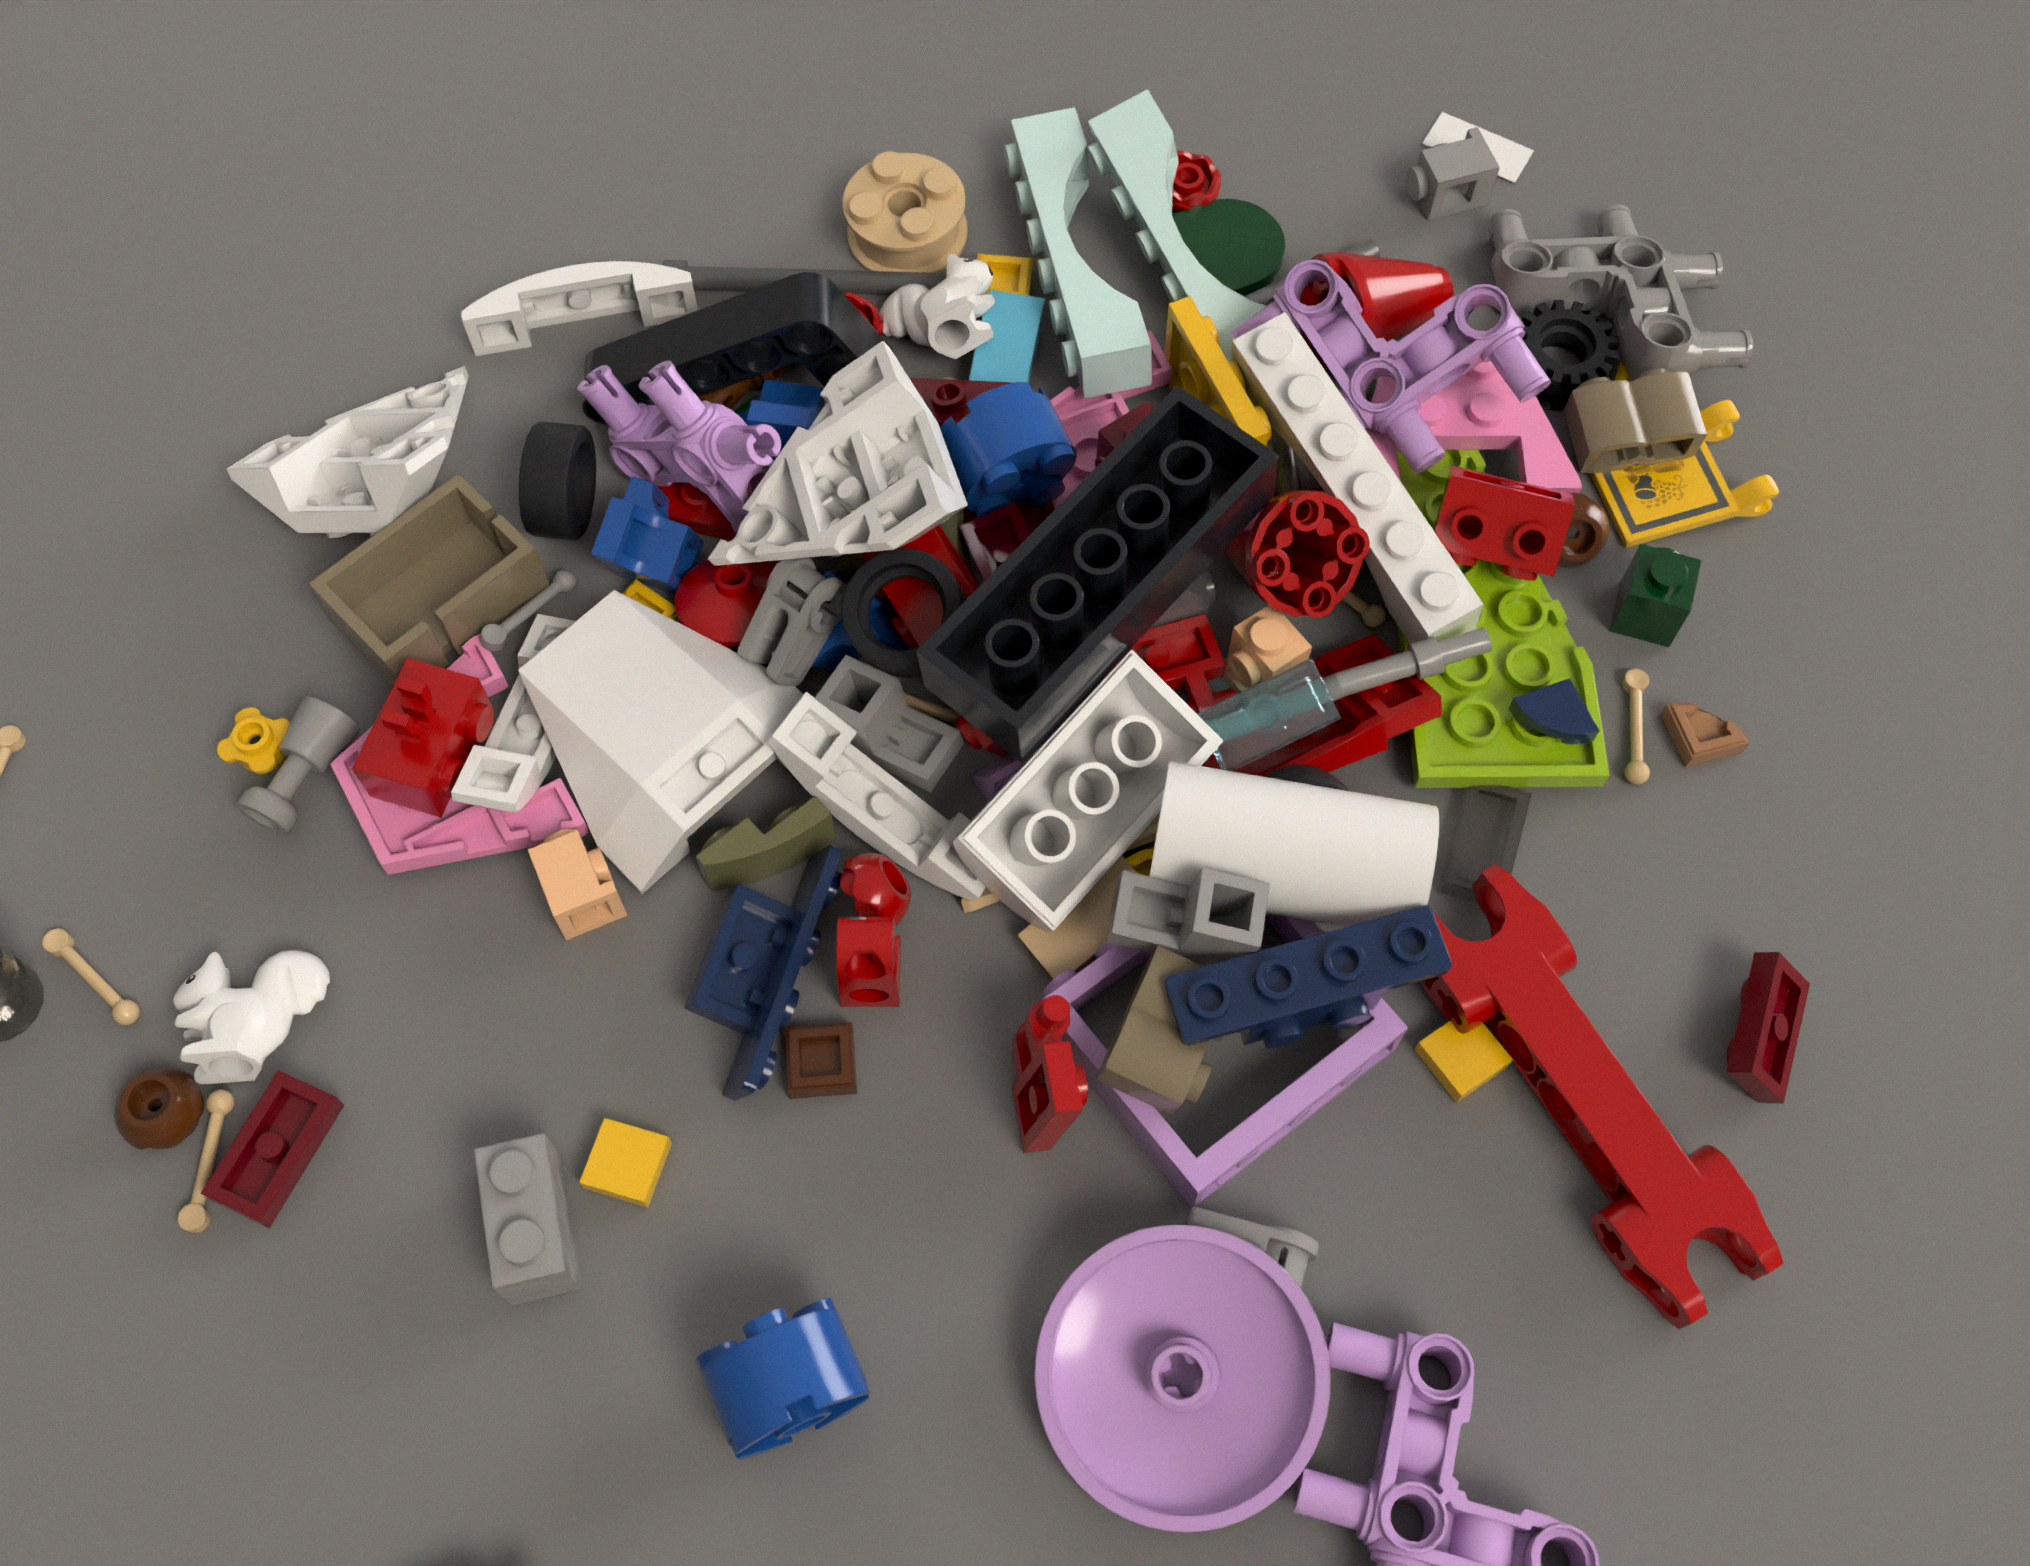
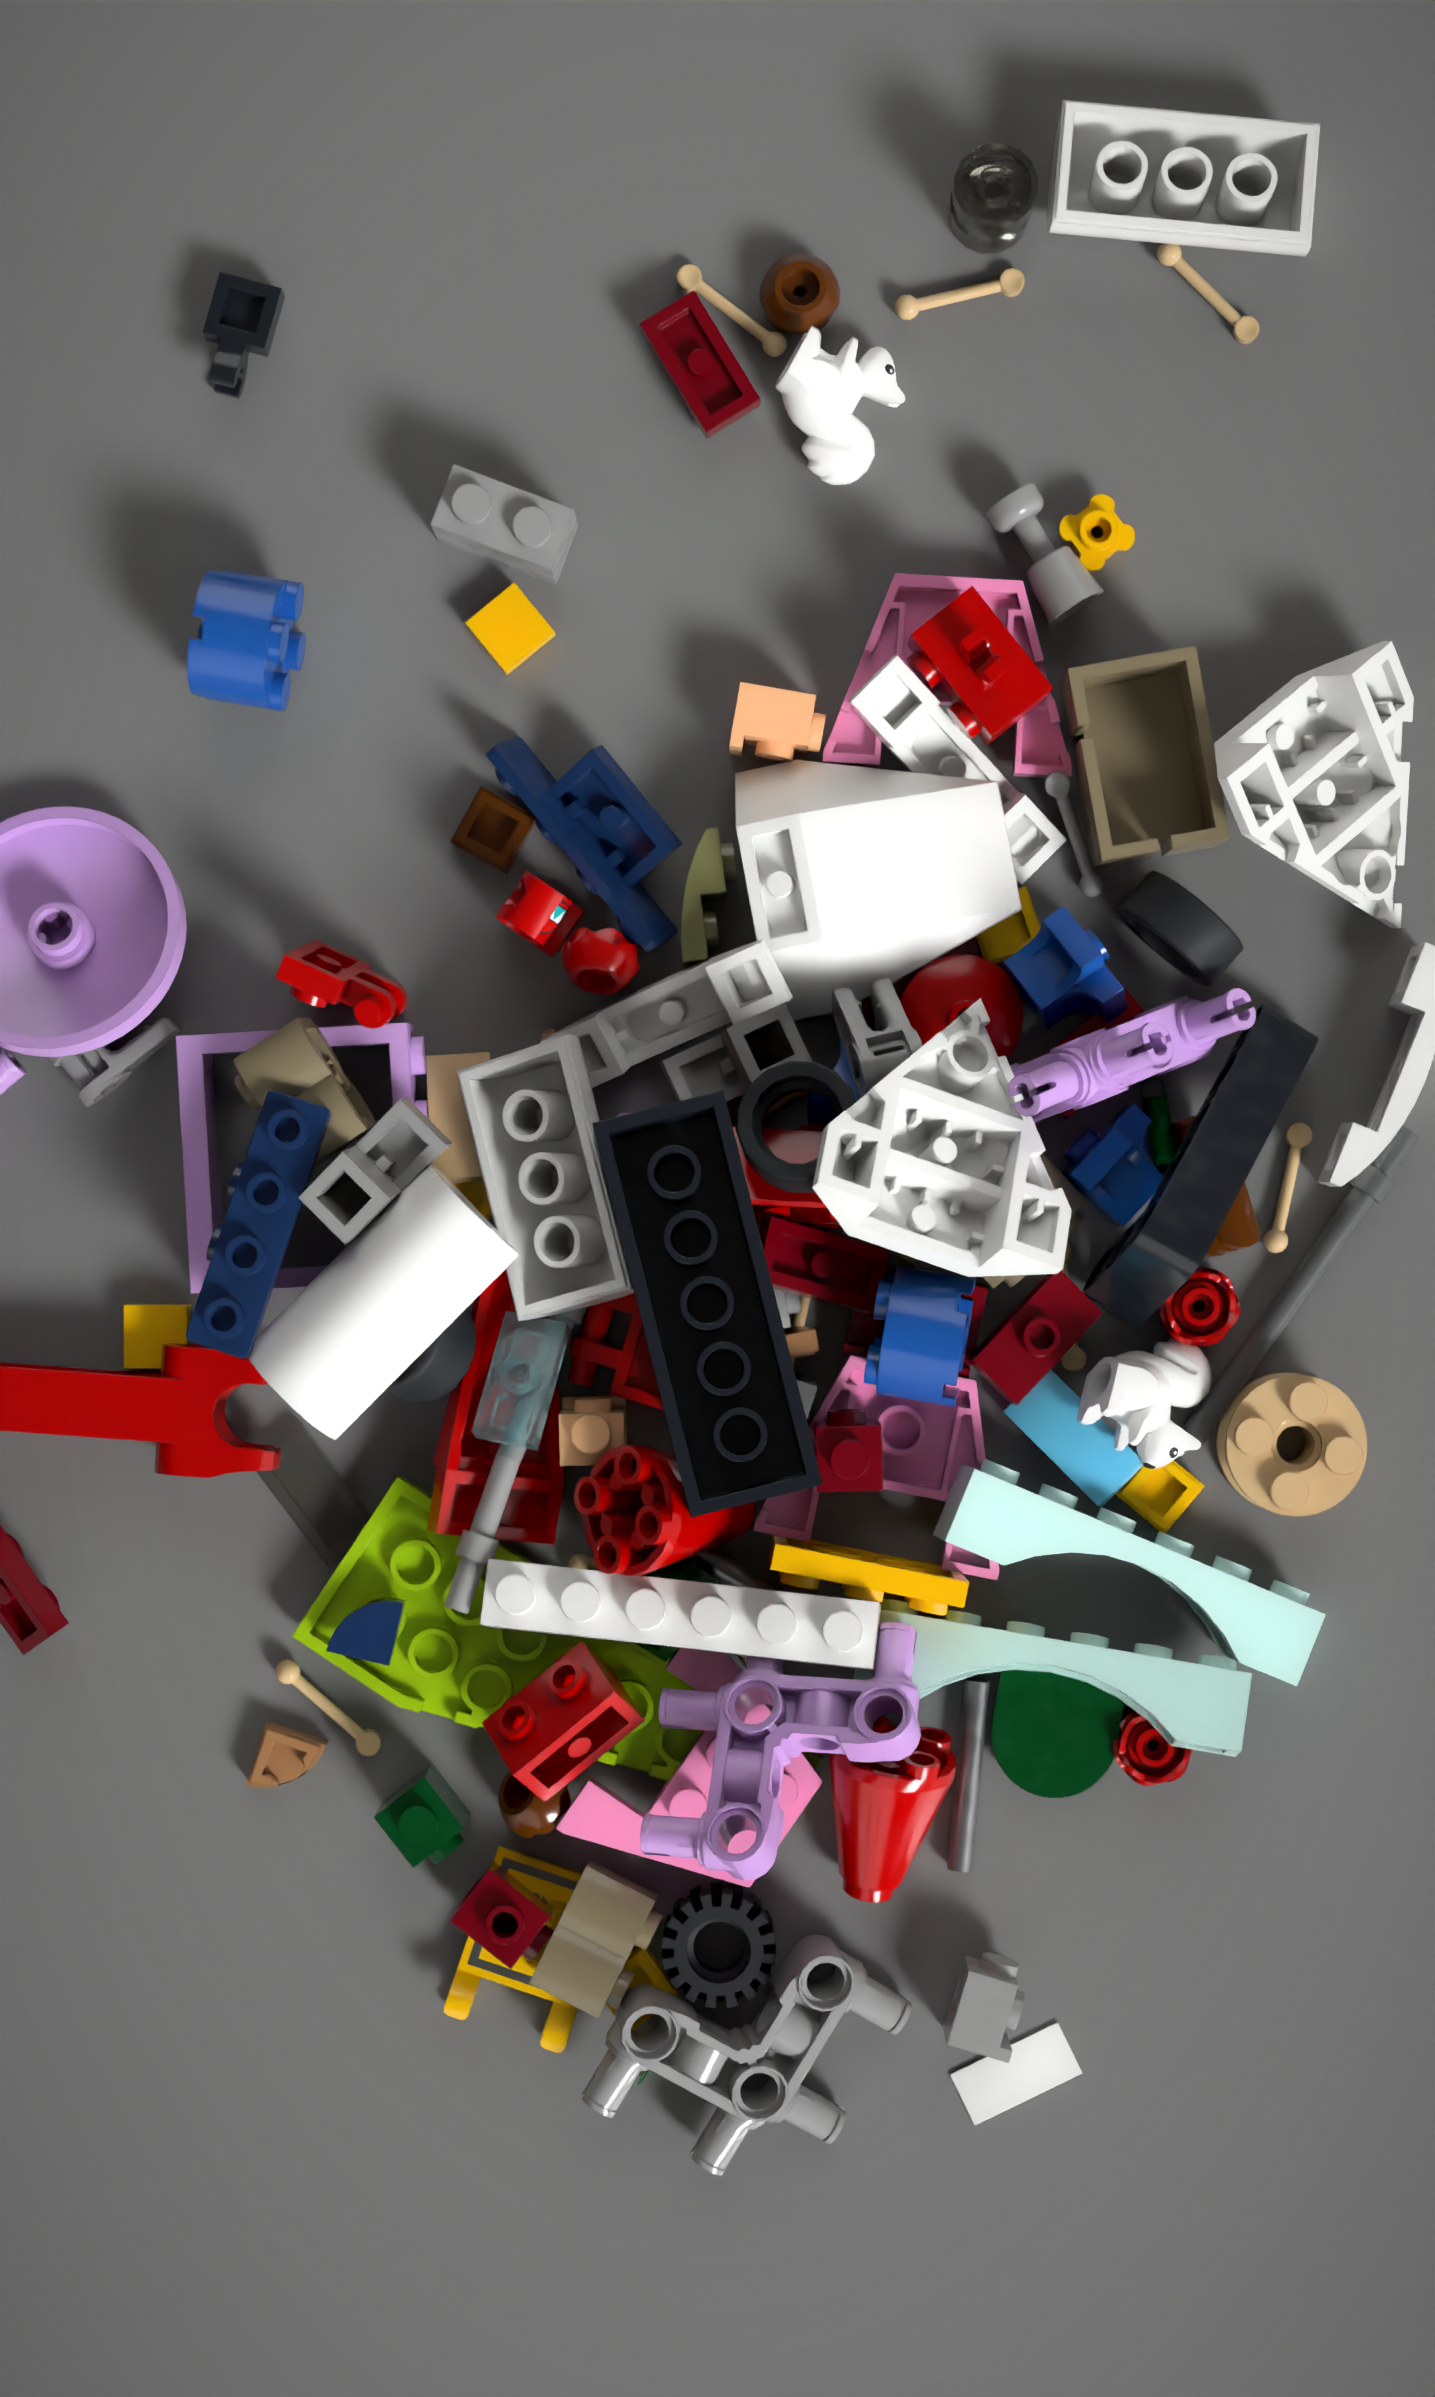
camera: 125 degrees right, 25 degrees up
none -> dark red brick [450,1861,554,1969]

